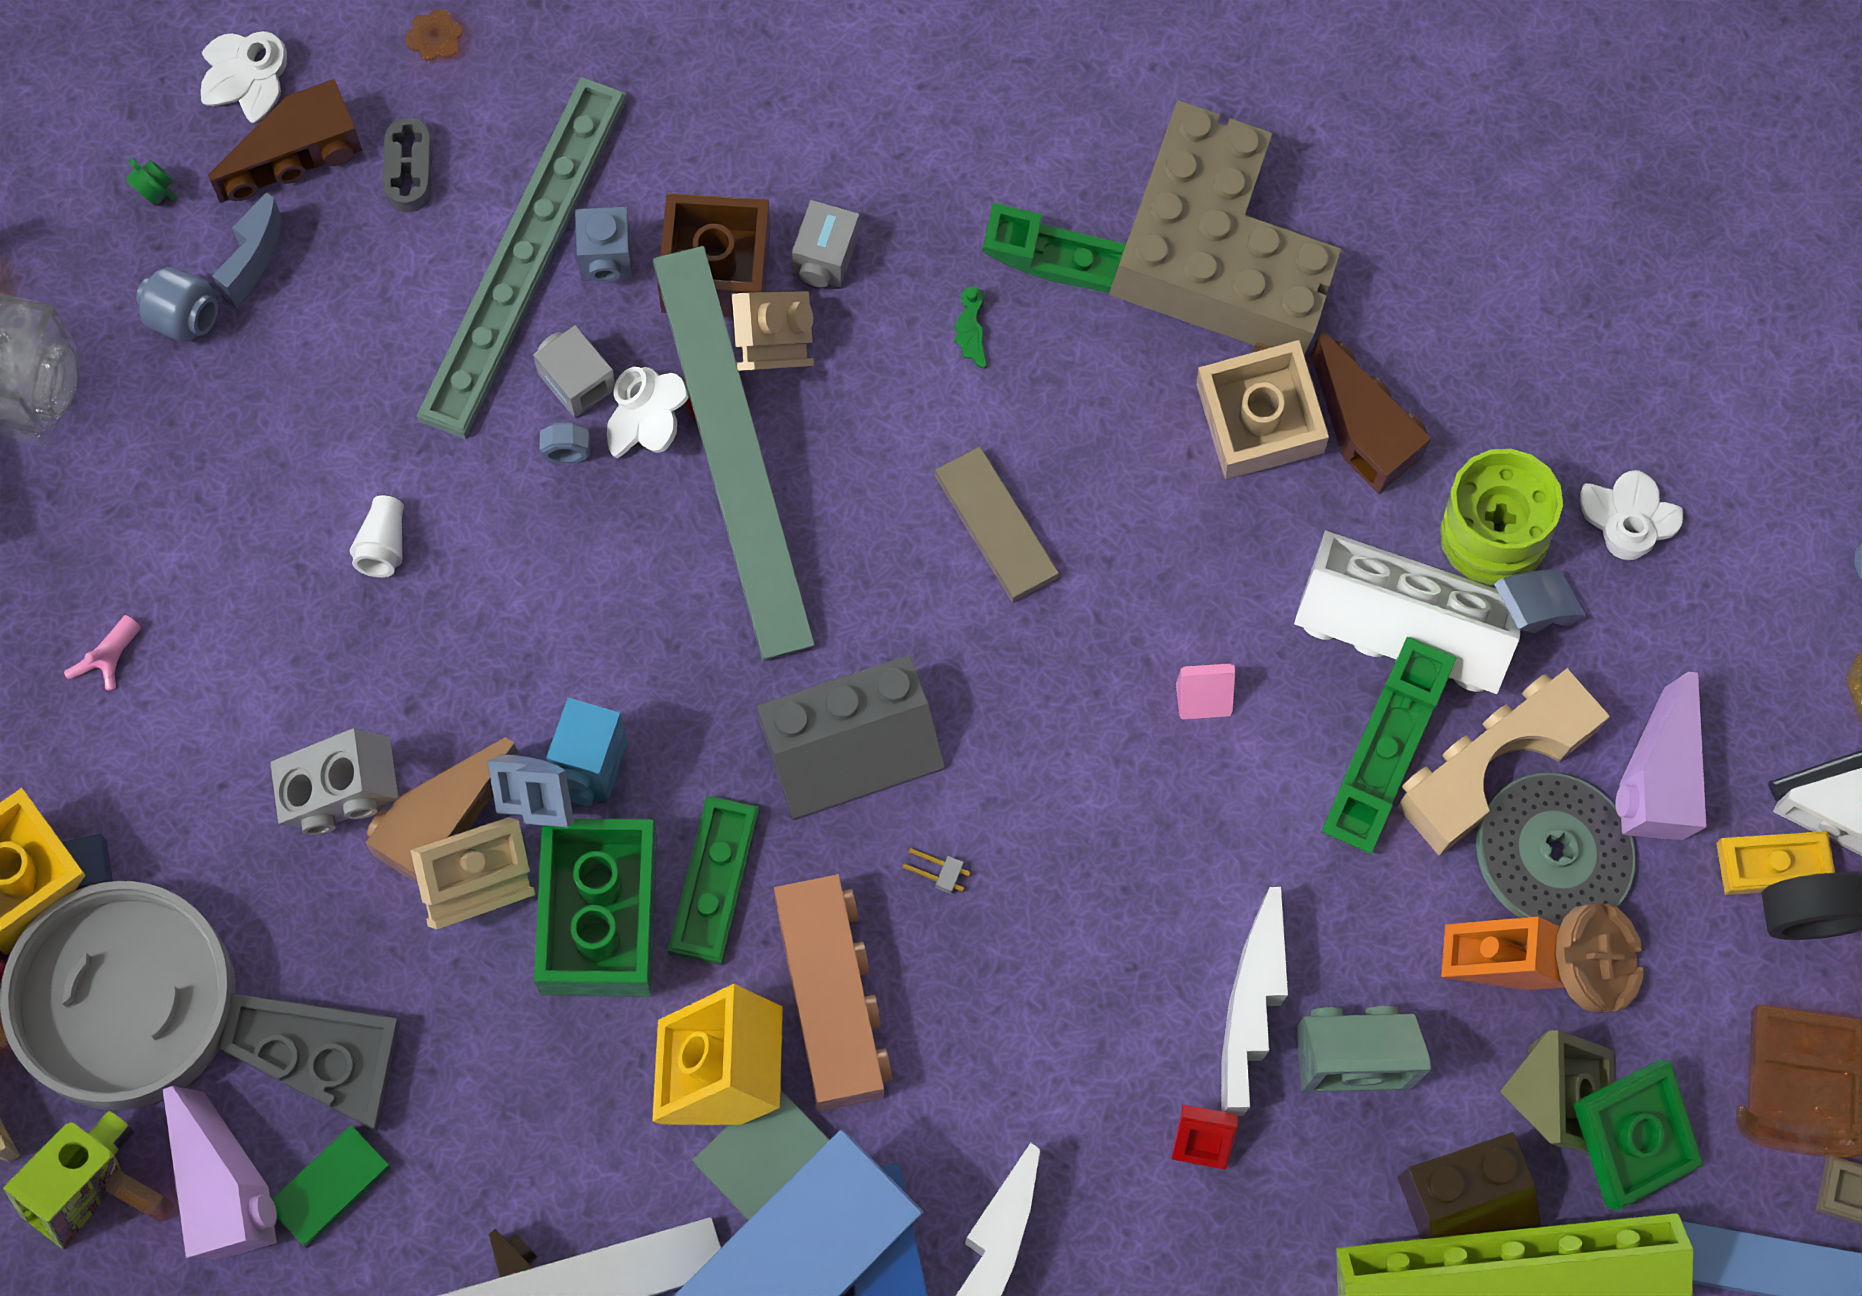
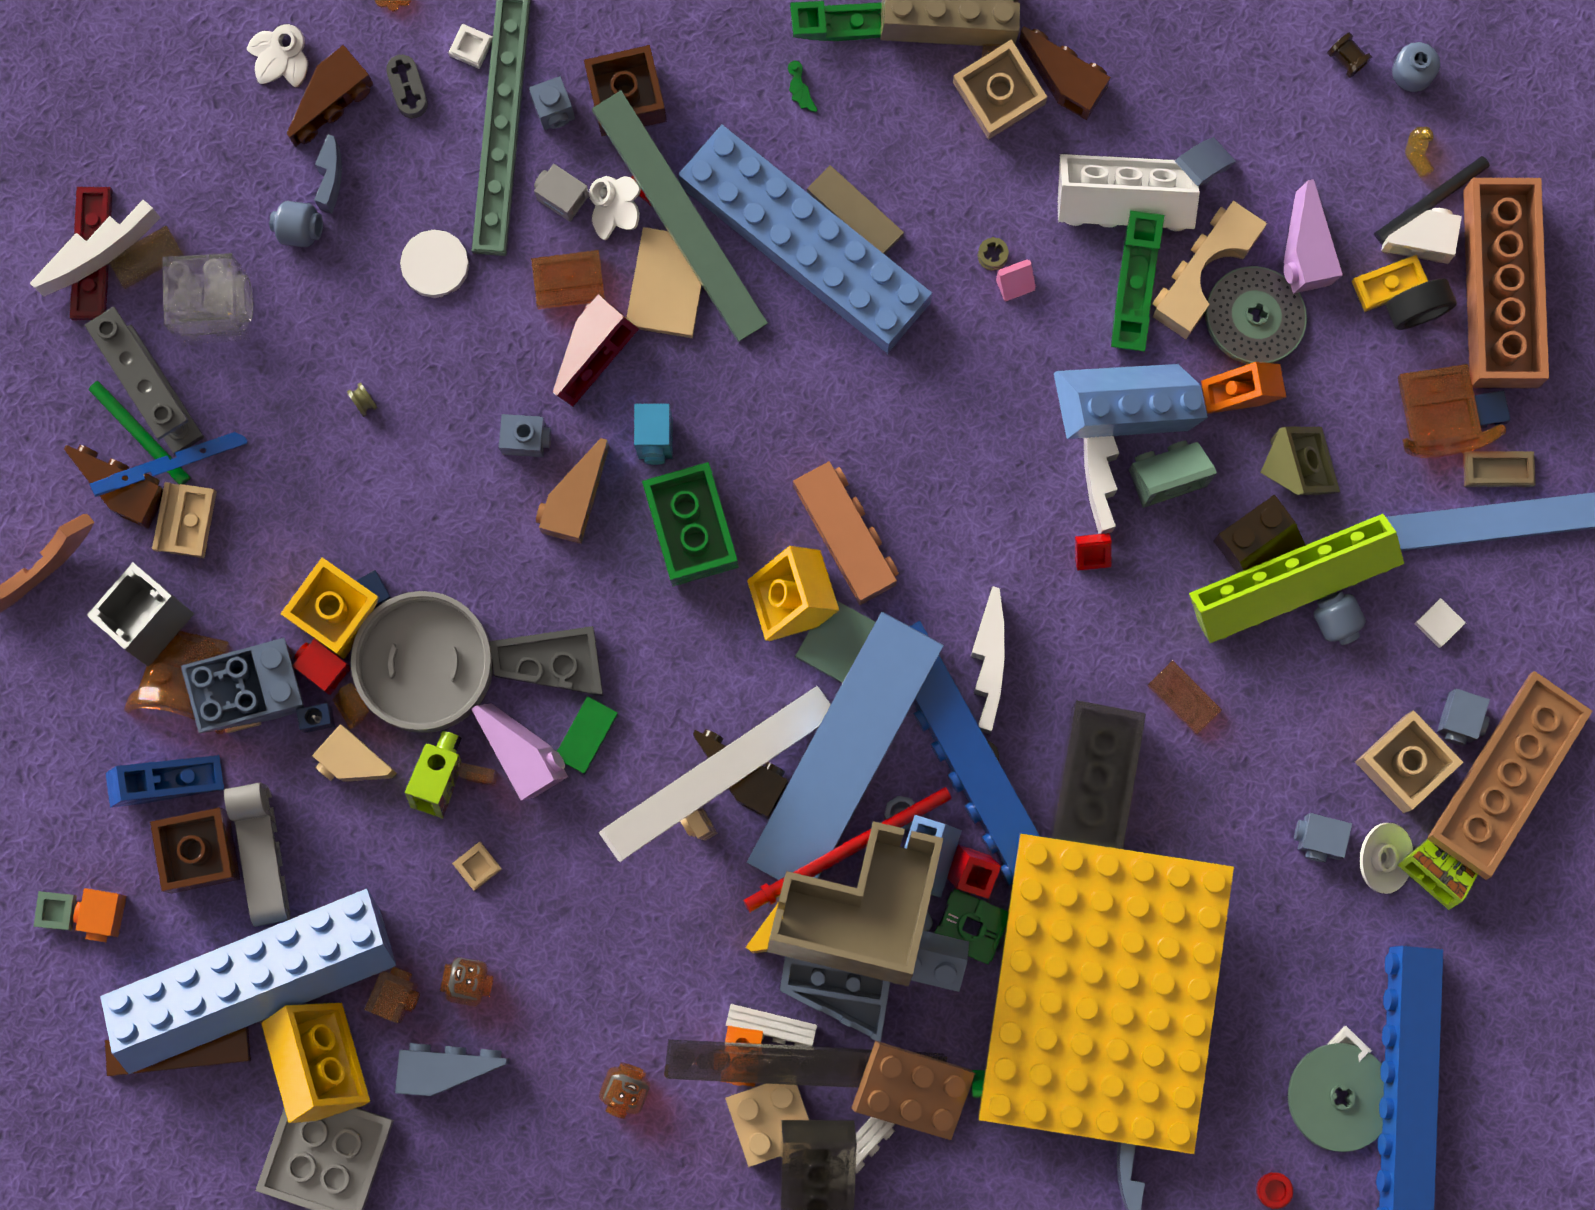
camera: 10 degrees left, 10 degrees up
bright pink bar [64,615,141,691] -> none
green plate [125,157,178,206] -> none
light grey brick [270,728,399,835] -> none
white cone [350,496,404,578] -> none
tan plate [410,817,535,930] -> none
sand blue slope [488,754,574,827] -> none
sand blue tile [540,422,590,464] -> none
green tile [668,796,760,966] -> none
tan plate [732,291,814,371] -> none
dark grey slope [756,655,945,821] -> none
light grey brick [792,200,859,287] -> none
piece [902,848,971,894] -> none
lime wheel [1440,448,1563,585] -> none
medium nougat tile [1555,903,1644,1014] -> none
green tile [1573,1060,1703,1210] -> none
white plate [1580,470,1683,560] -> none
none -> olive bush [346,382,378,417]
none -> white tile [400,230,469,298]
none -> white tile [448,24,493,69]
none -> sand blue brick [499,414,551,457]
none -> clear orange plate [531,250,605,309]
none -> slope [553,294,639,407]
none -> tan tile [627,227,702,338]
none -> medium blue brick [678,124,932,354]
none -> olive bush [977,237,1009,271]
none -> medium blue slope [1054,364,1208,439]
none -> dark brown bush [1327,32,1372,78]

